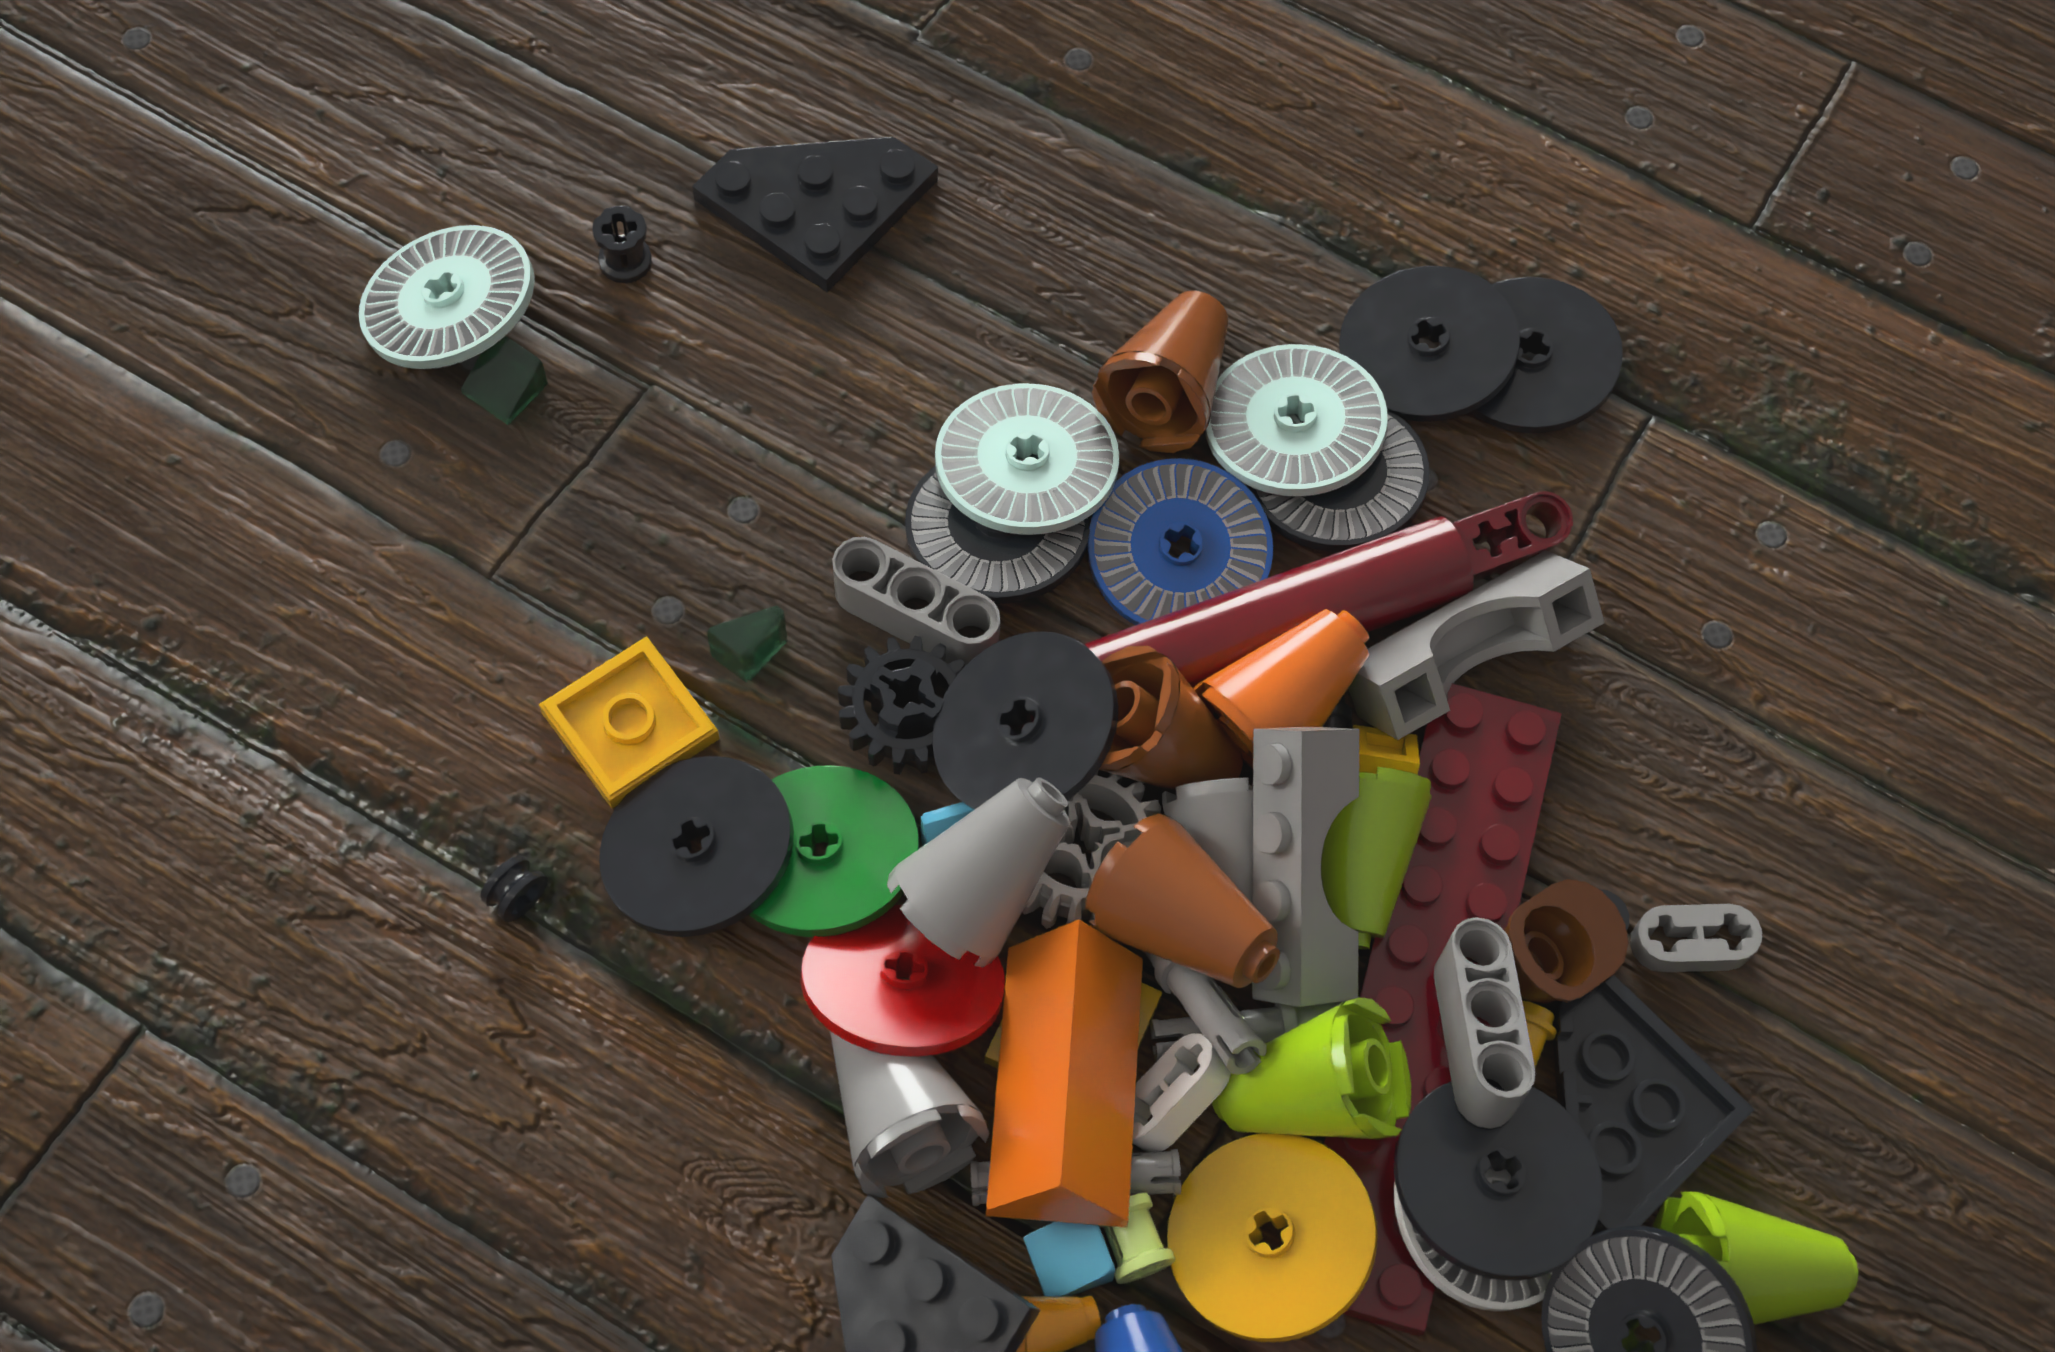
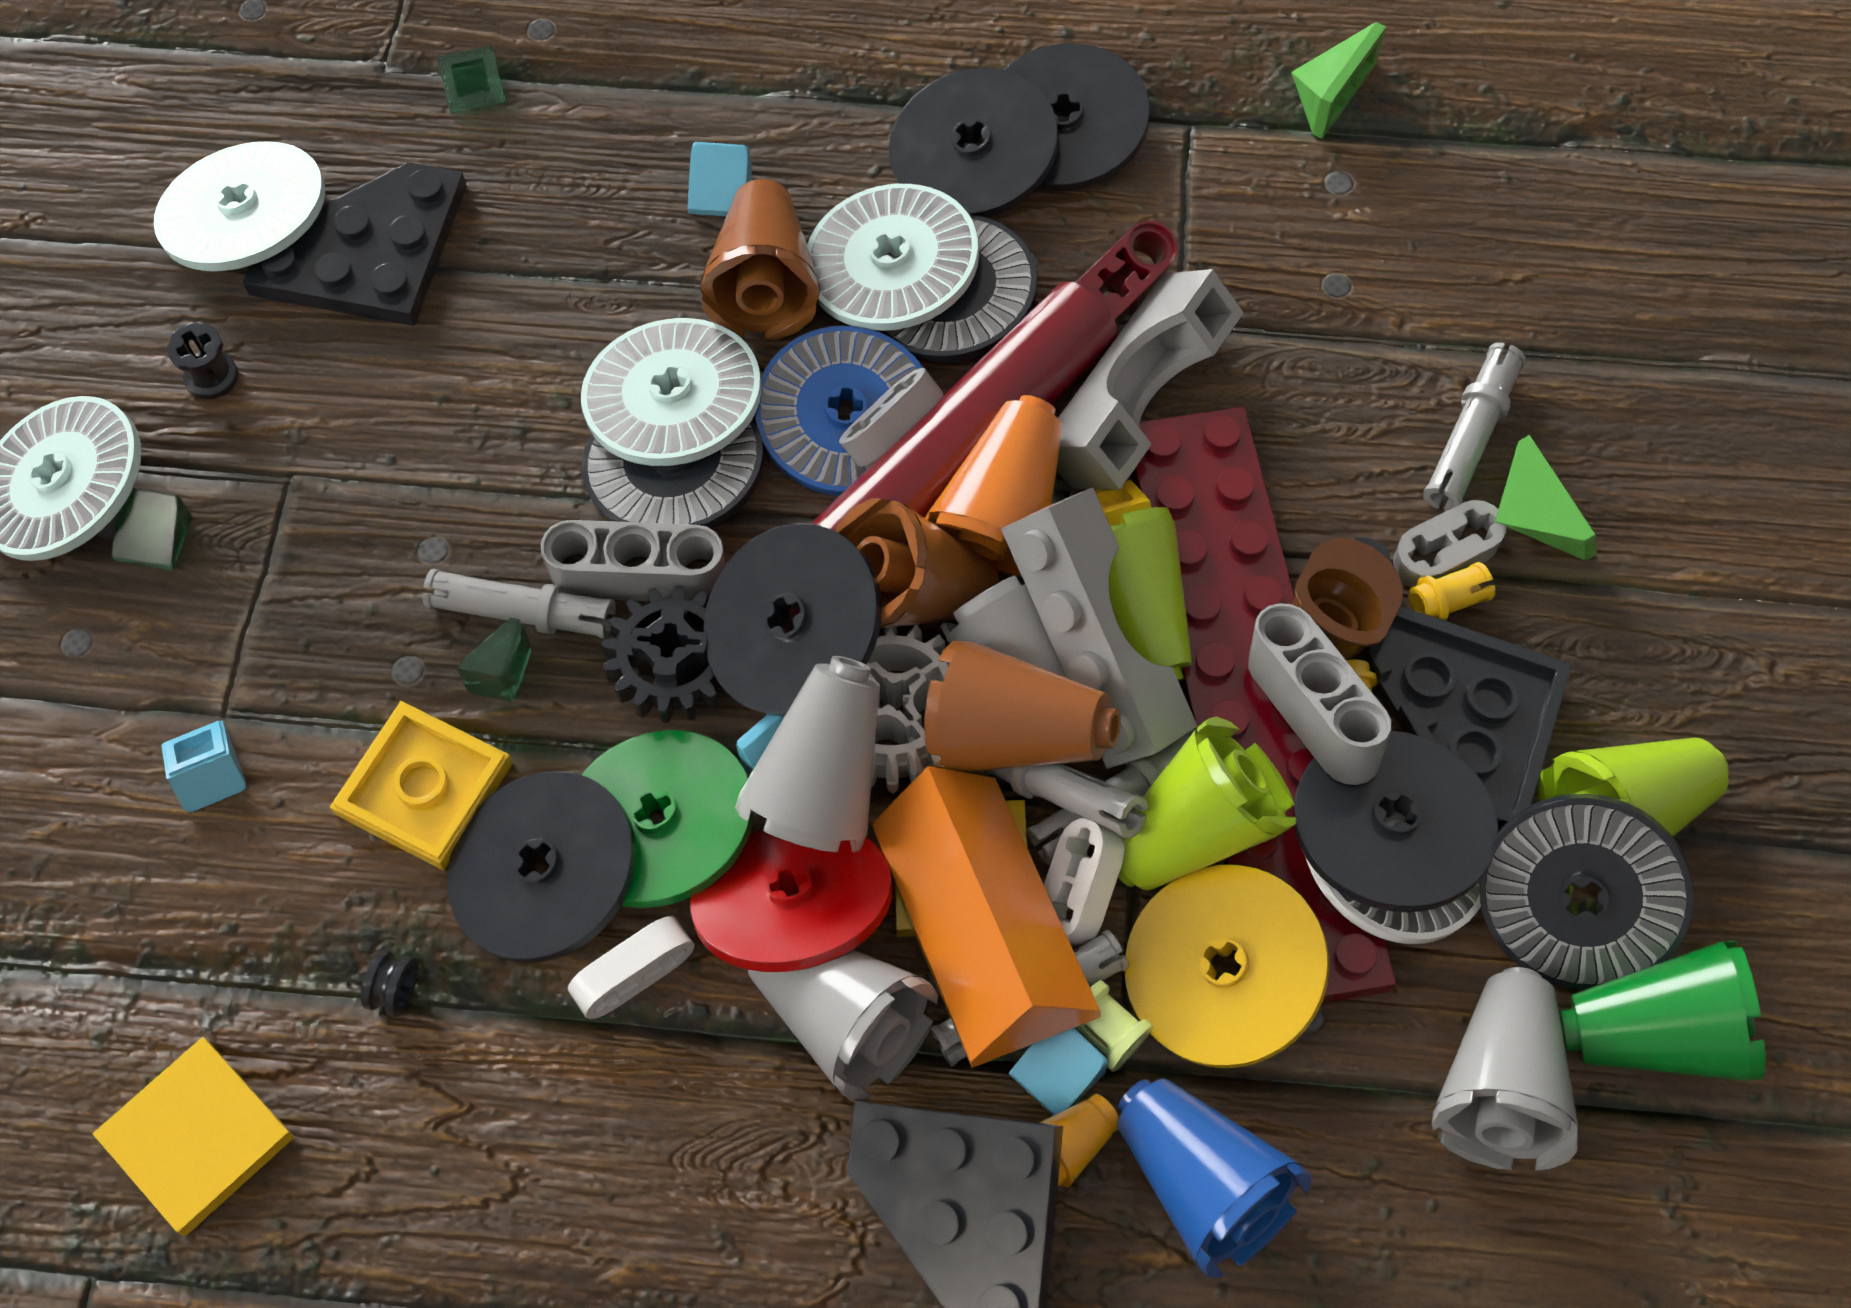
camera: 20 degrees left, 0 degrees up
none -> yellow tile [92,1037,295,1237]
none -> piece [154,141,325,271]
none -> medium azure slope [161,720,246,812]
none -> light grey pin [423,569,616,639]
none -> clear green slope [436,45,506,113]
none -> white beam [568,916,695,1019]
none -> medium azure slope [687,142,752,216]
none -> light grey beam [839,368,943,467]
none -> bright green slope [1291,22,1386,139]
none -> yellow pin [1408,562,1495,621]
none -> light grey pin [1422,343,1526,511]
none -> bright green slope [1495,435,1597,561]

